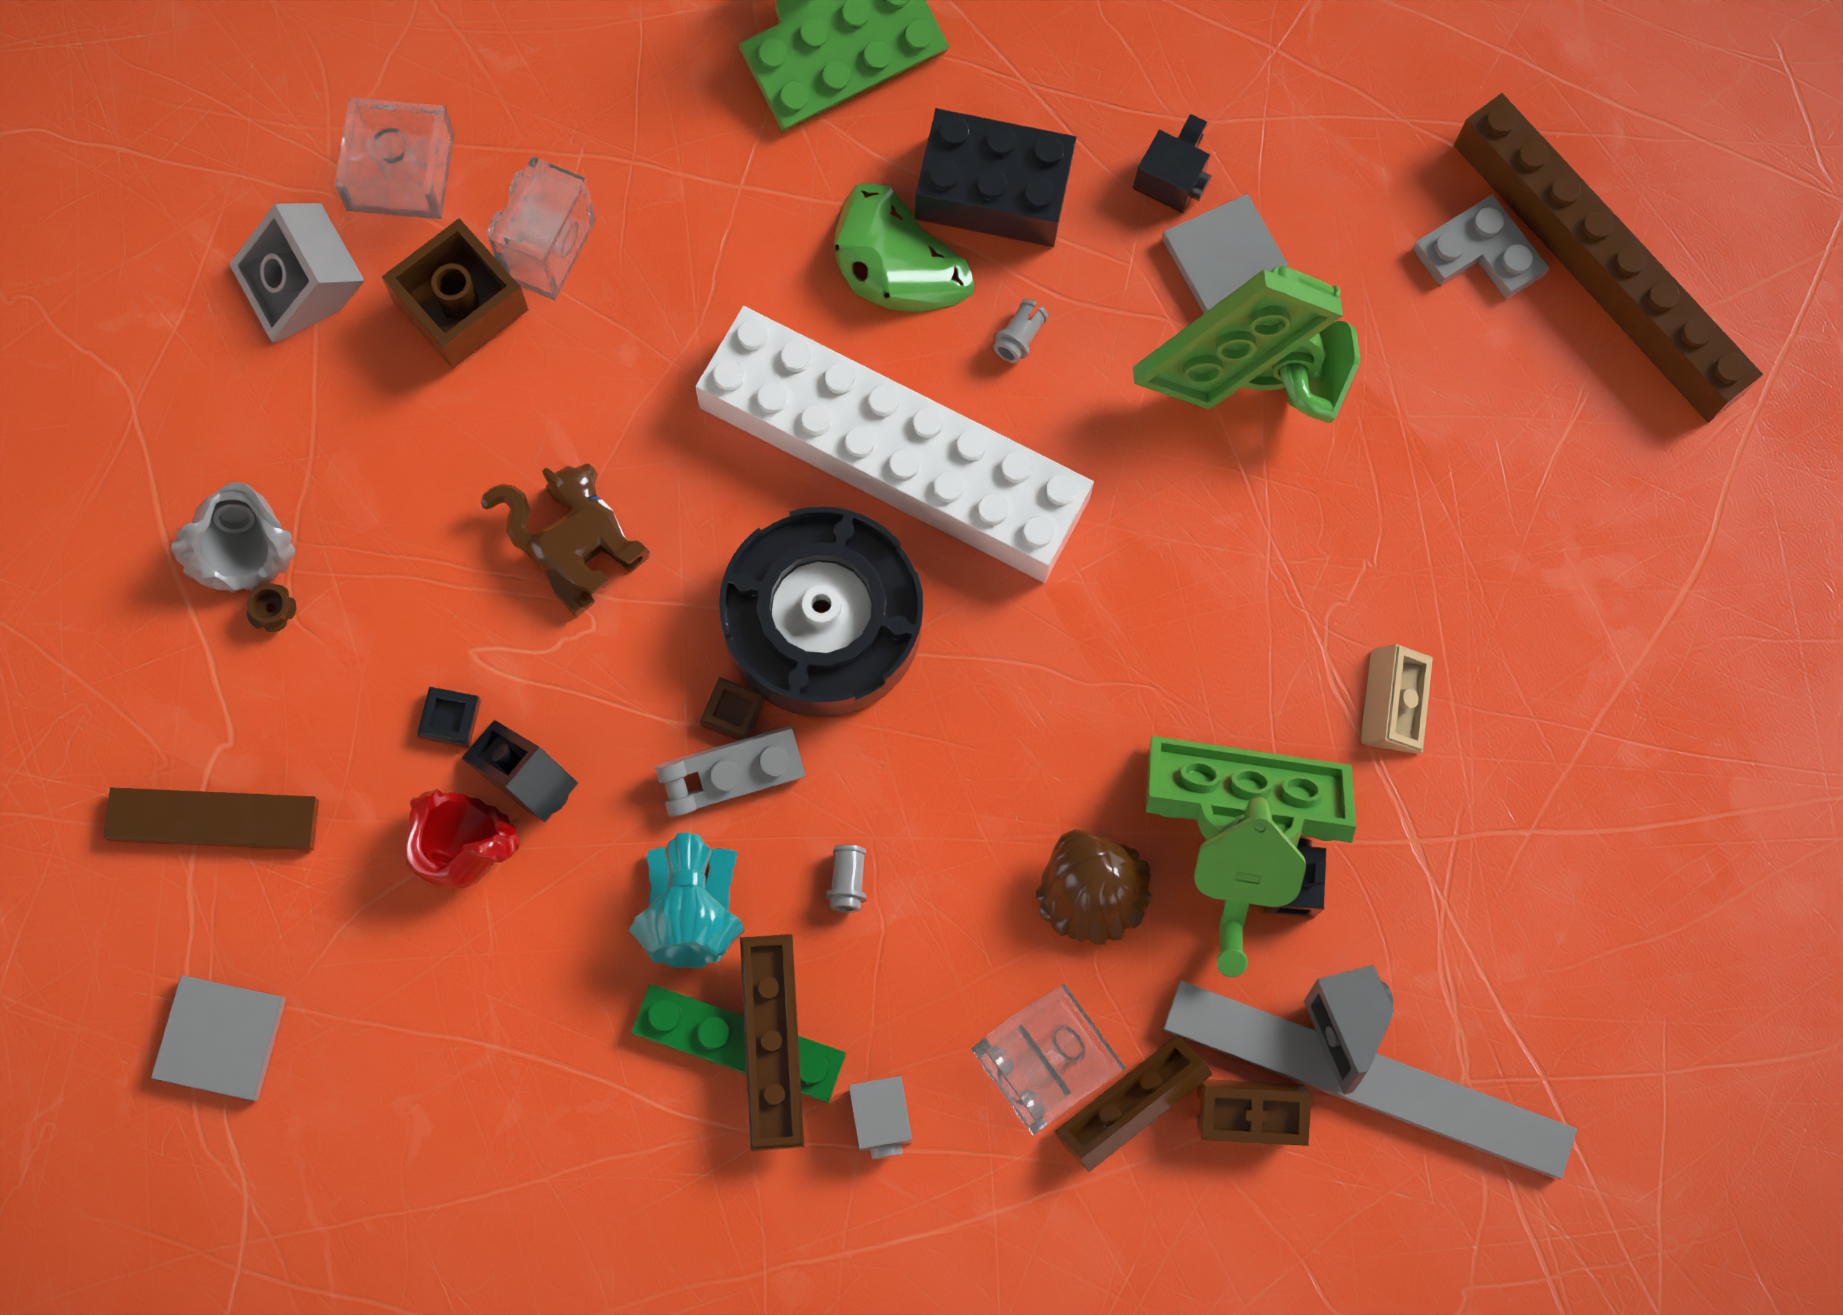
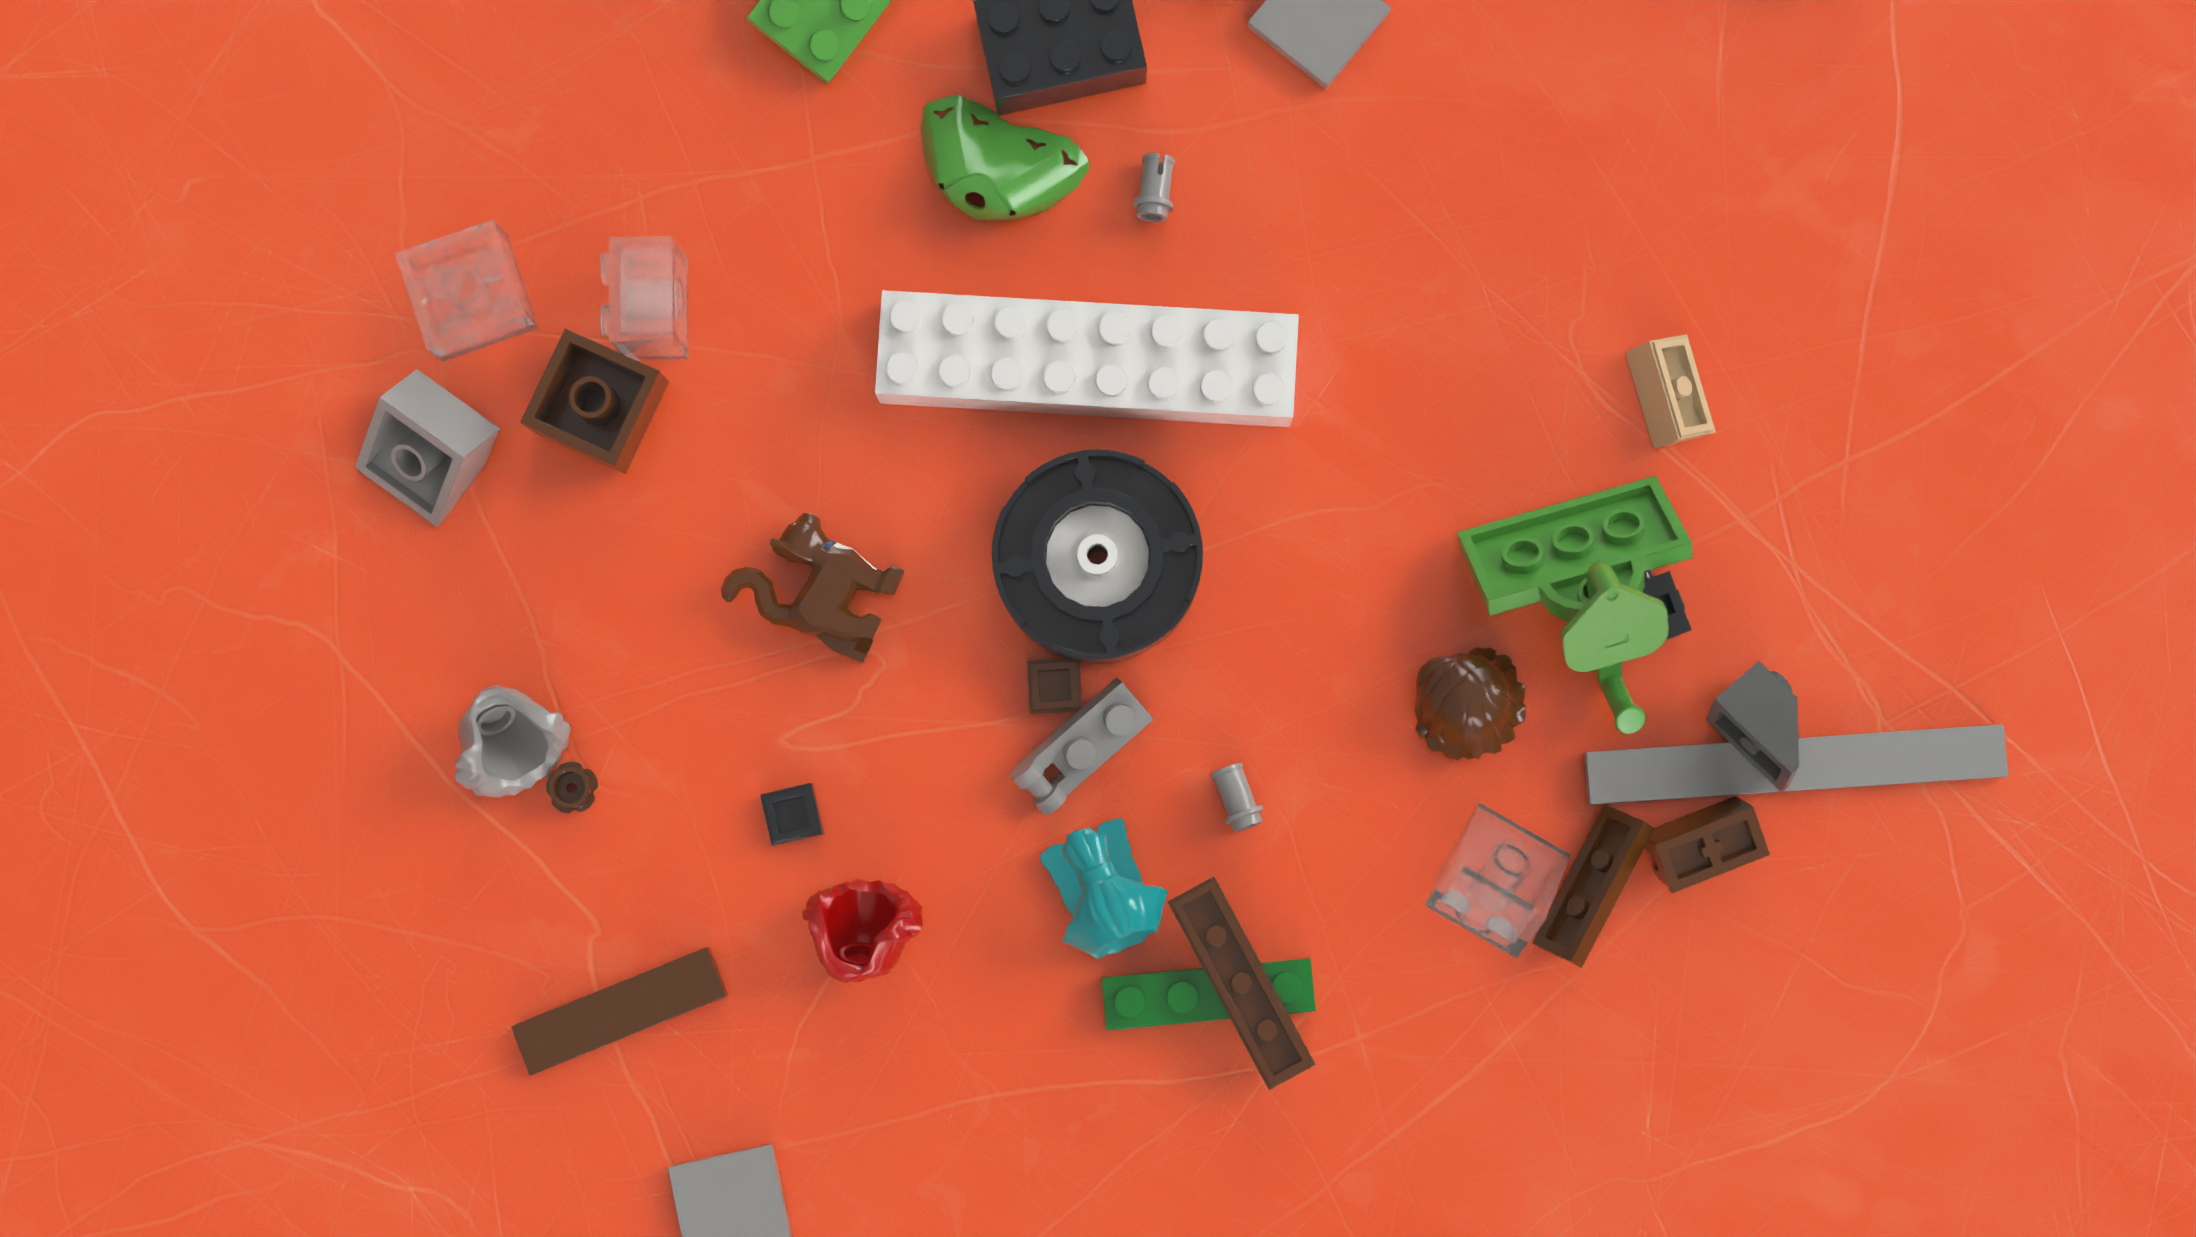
camera: 15 degrees left, 10 degrees up
black slope [462,720,578,822] -> none
light grey brick [849,1076,912,1160] -> none
bright green plate [1133,266,1360,423] -> none

